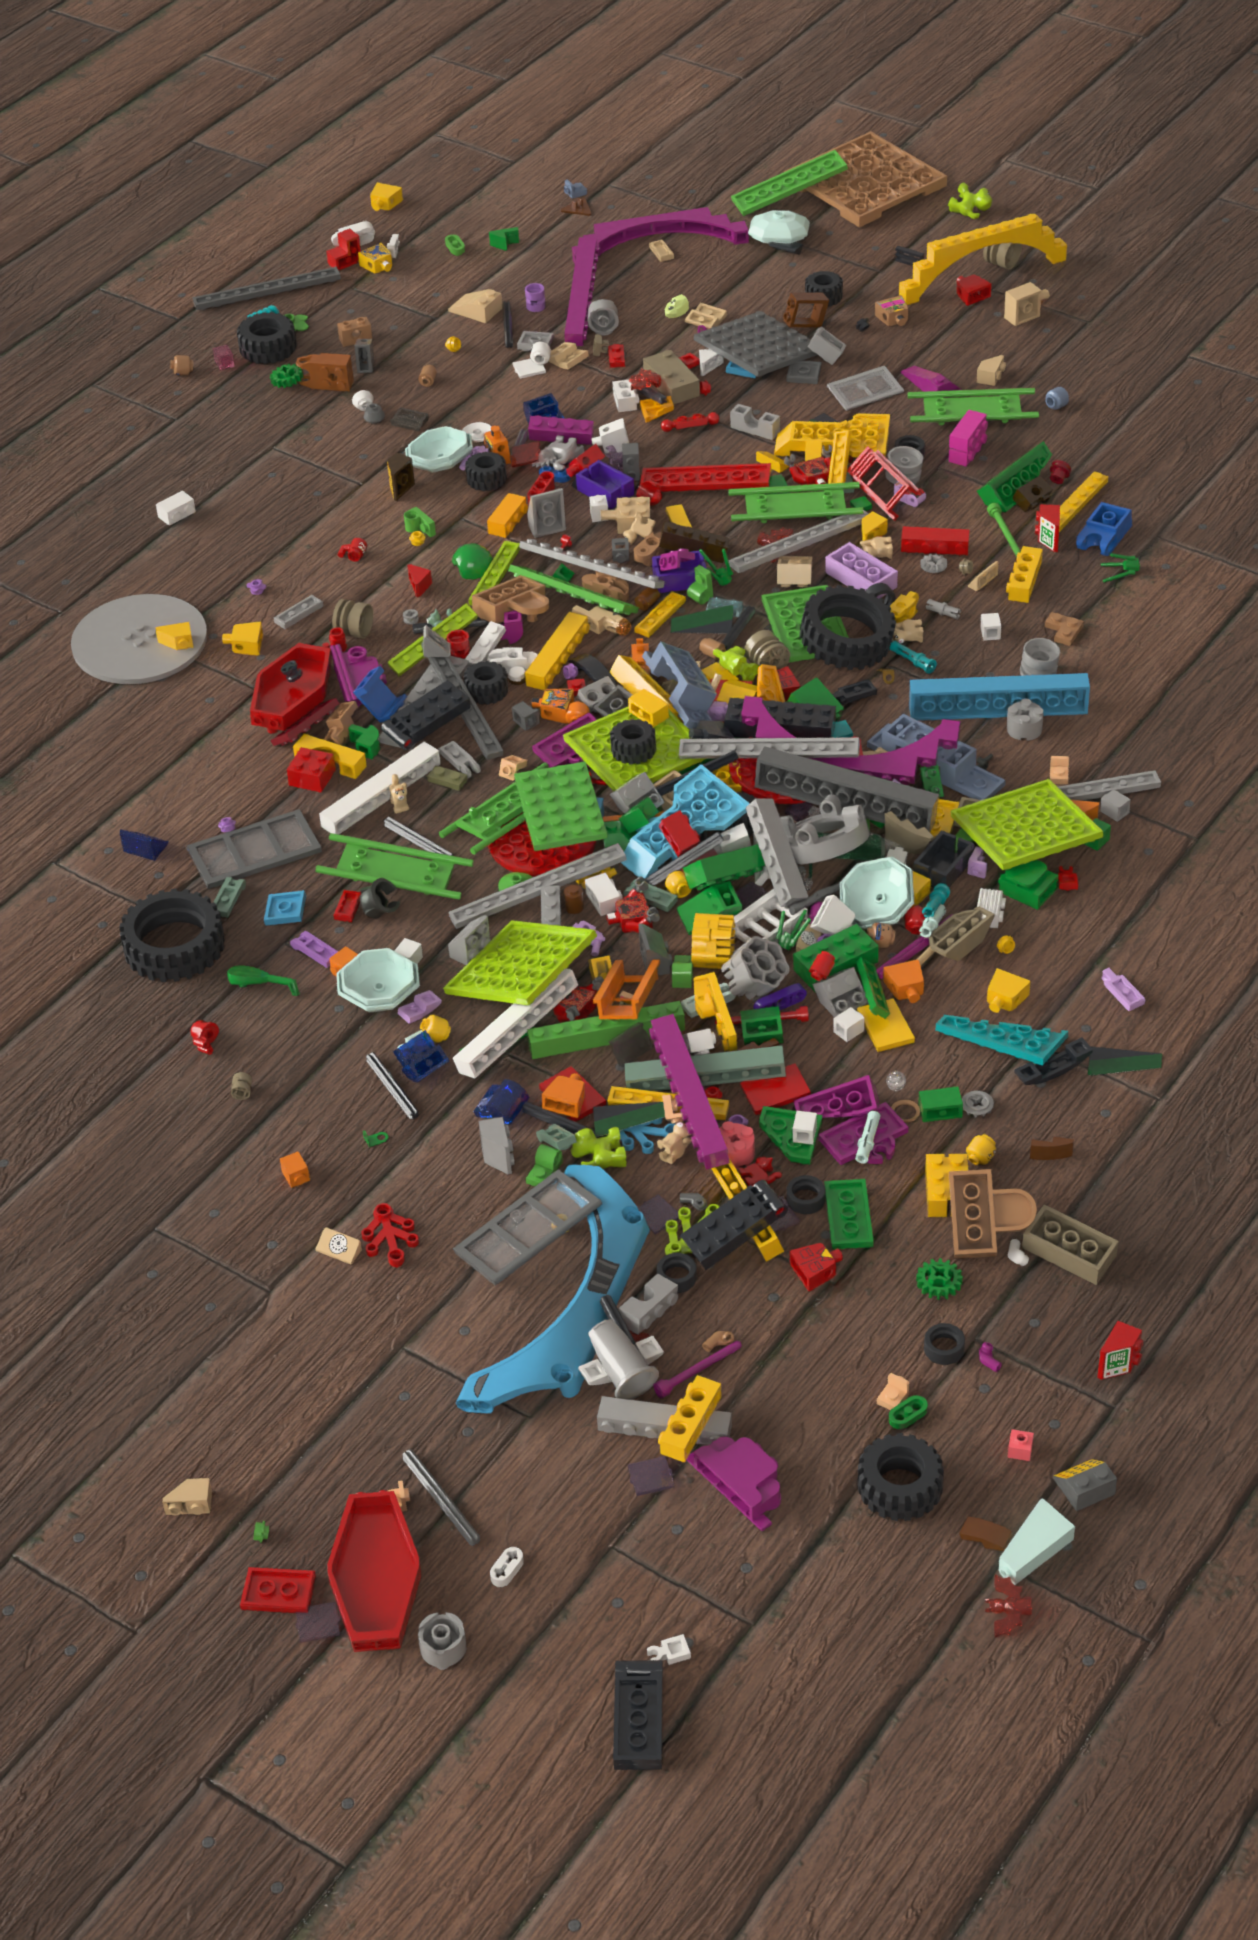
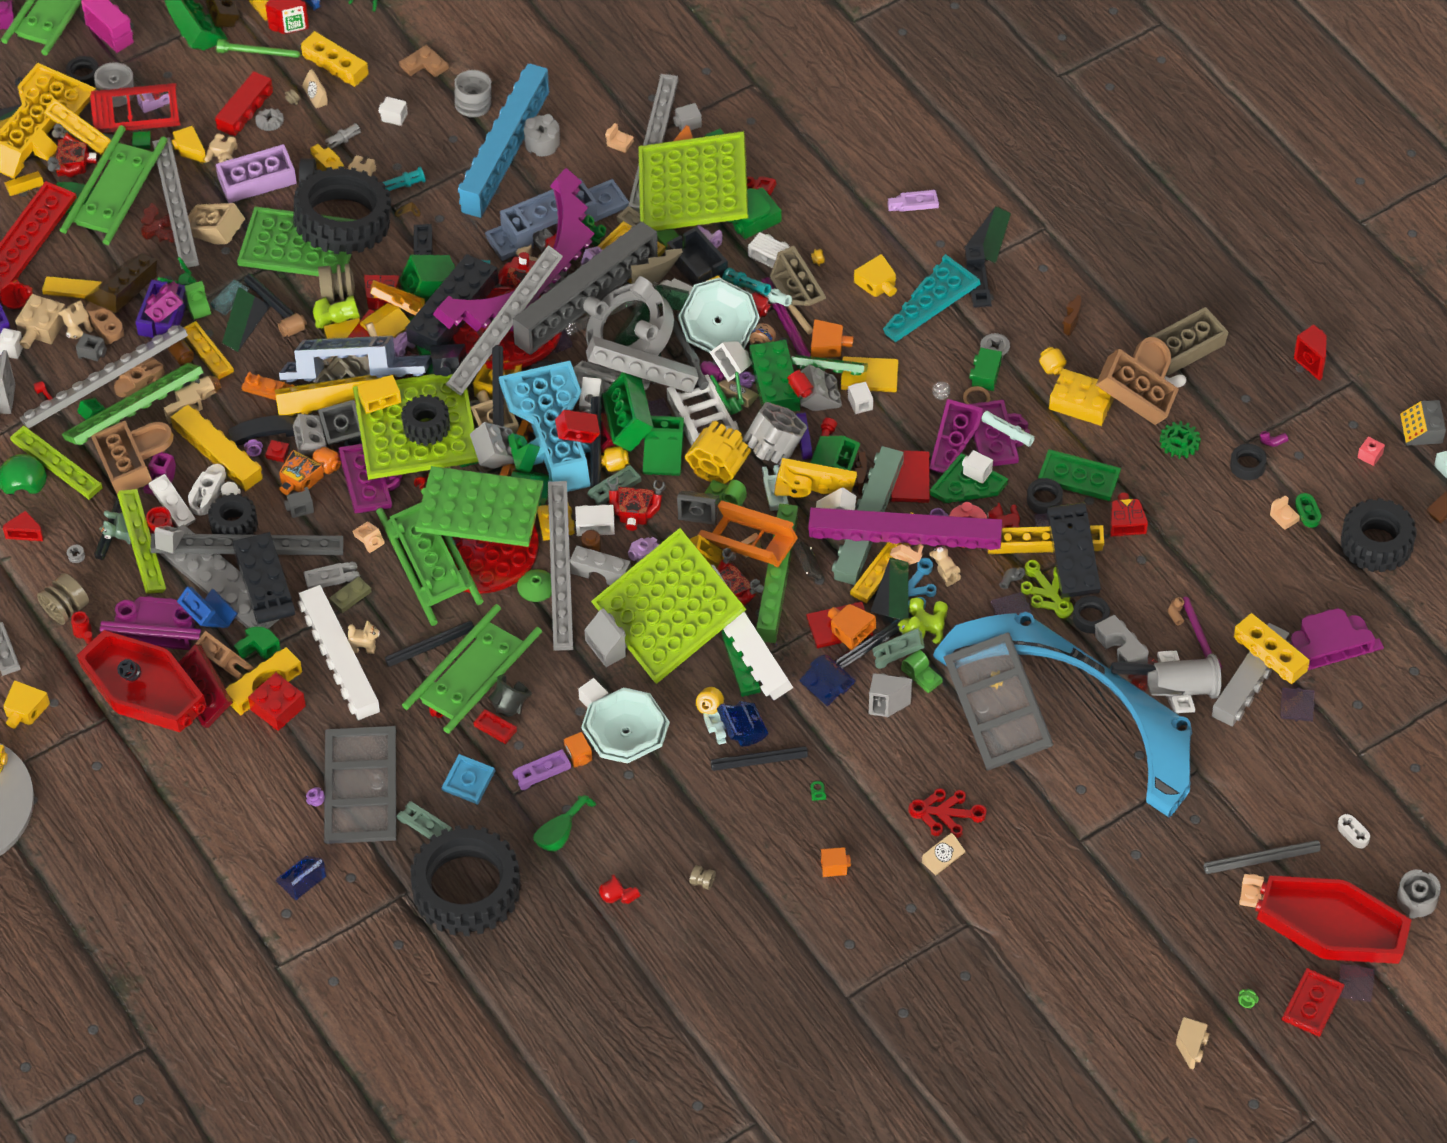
camera: 70 degrees left, 10 degrees up
lavender slope [398,990,442,1024] -> none

